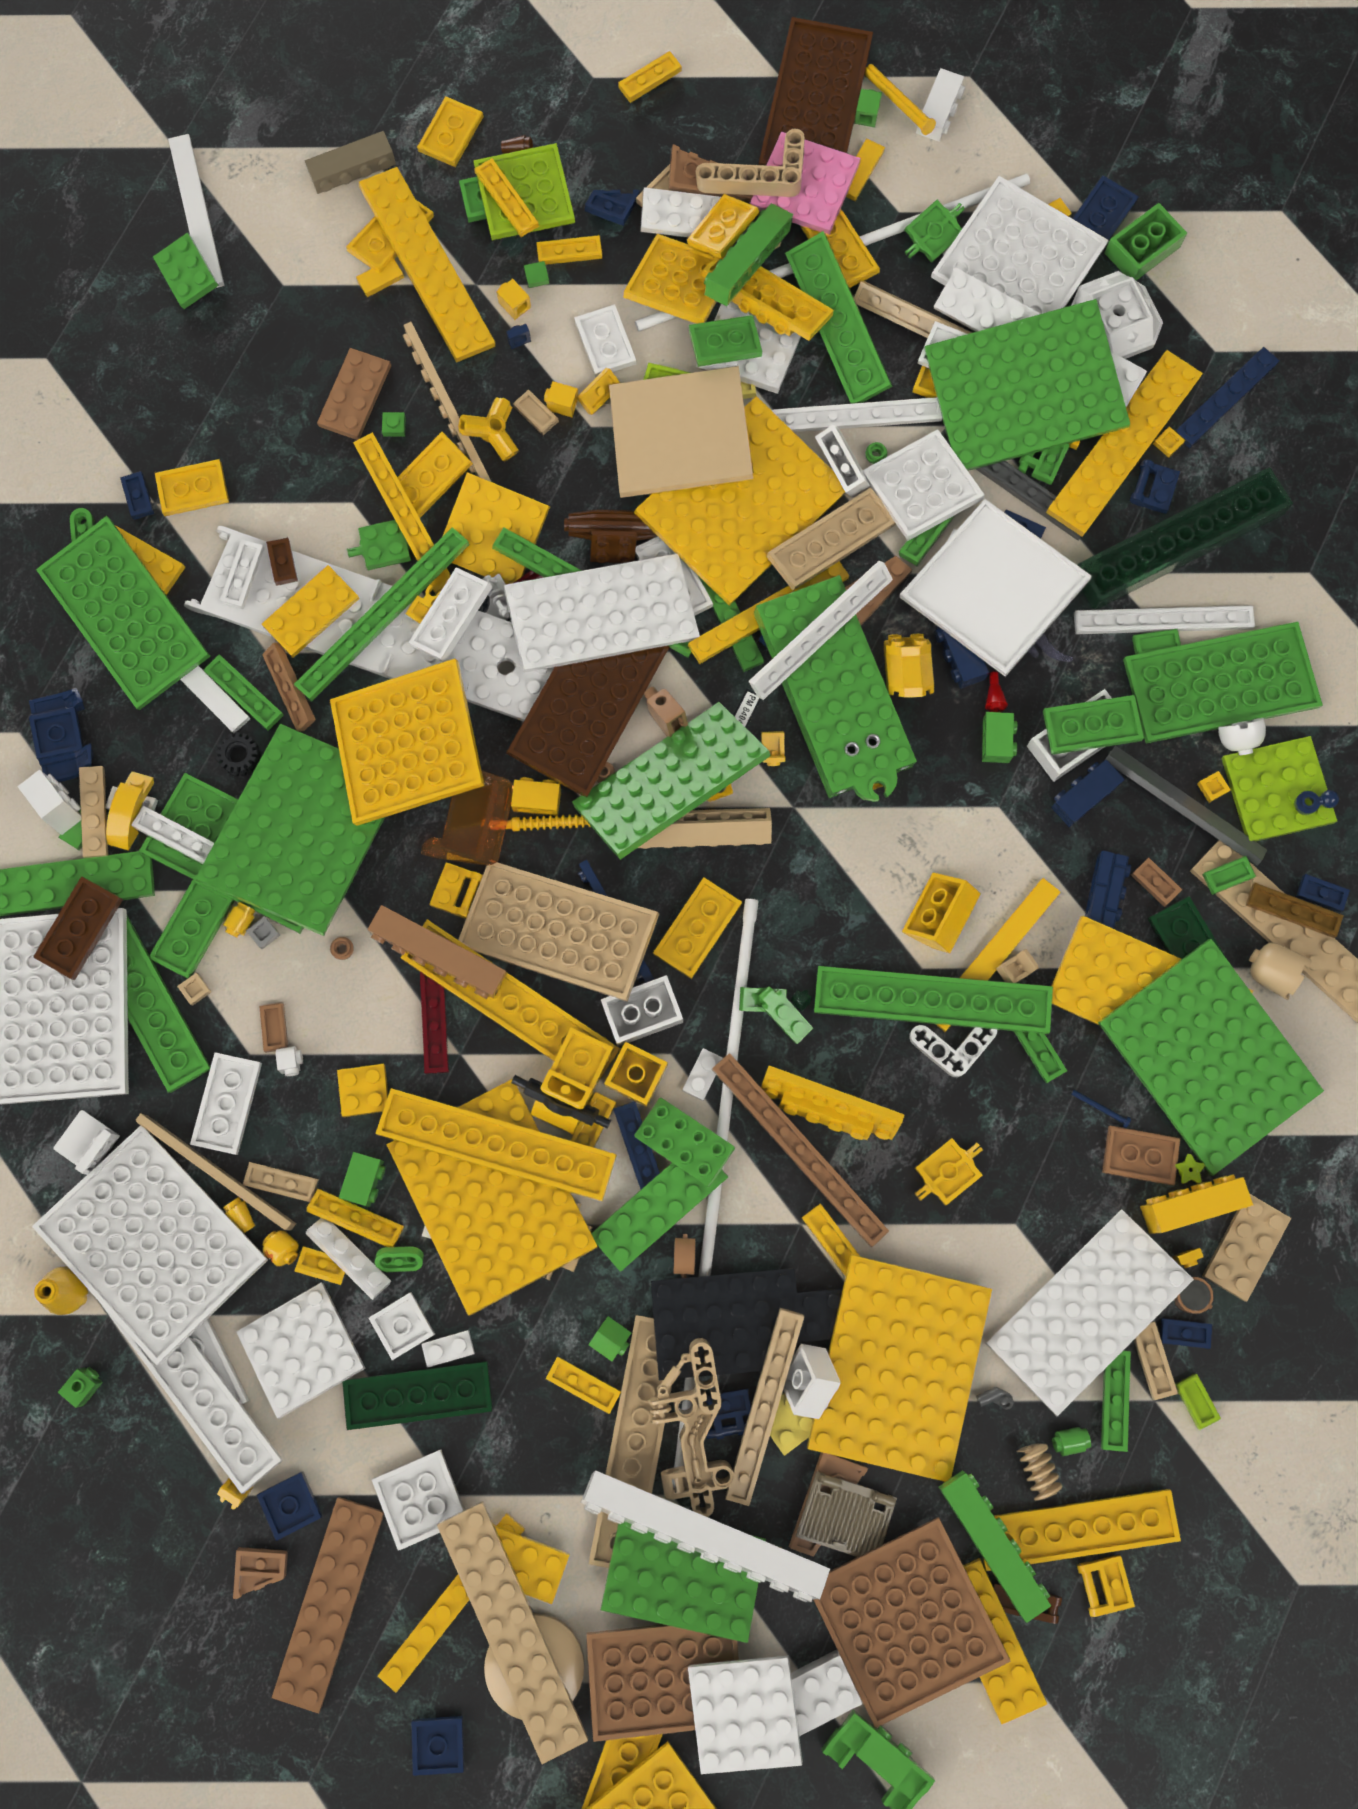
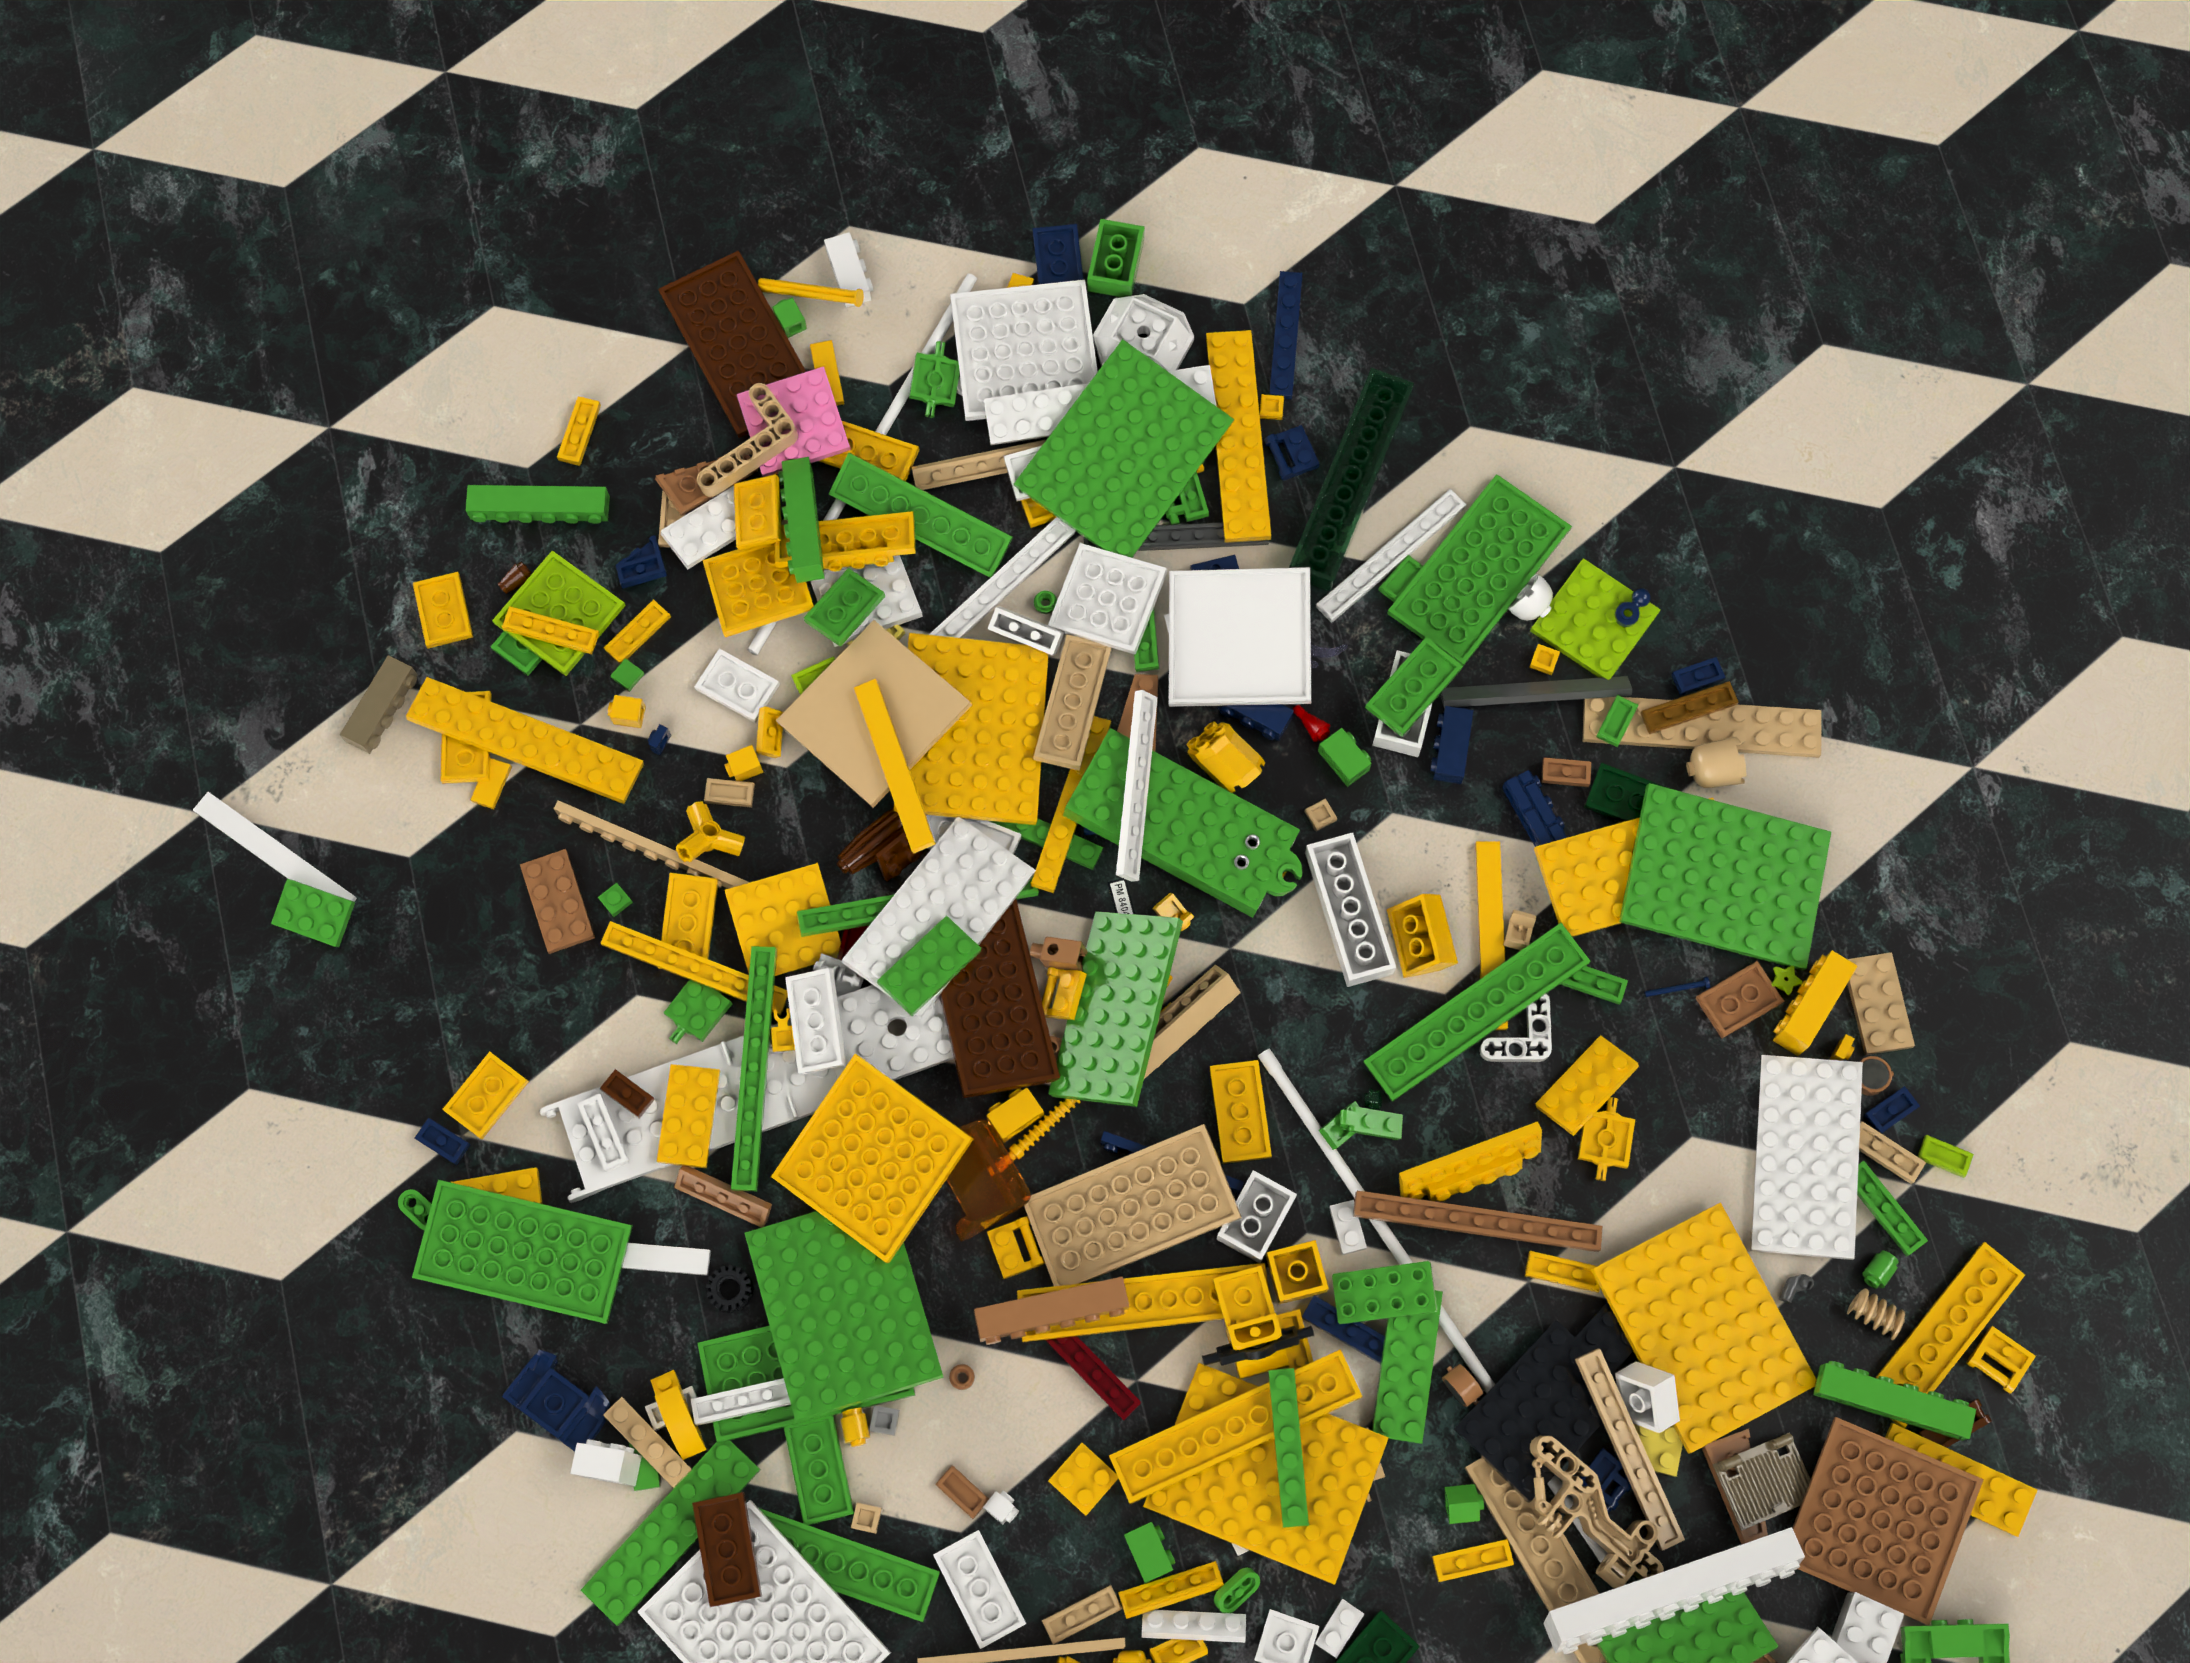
camera: 40 degrees left, 5 degrees down
bright green plate [204,655,284,731] -> none
none -> bright green brick [466,485,610,524]
none -> yellow tile [854,678,936,853]
none -> bright green plate [877,916,982,1016]
none -> yellow plate [1041,967,1087,1020]
none -> bright green plate [1268,1368,1309,1528]
none -> tan tile [1304,798,1337,831]
none -> white brick [1305,833,1396,987]
none -> yellow plate [1535,1035,1639,1136]

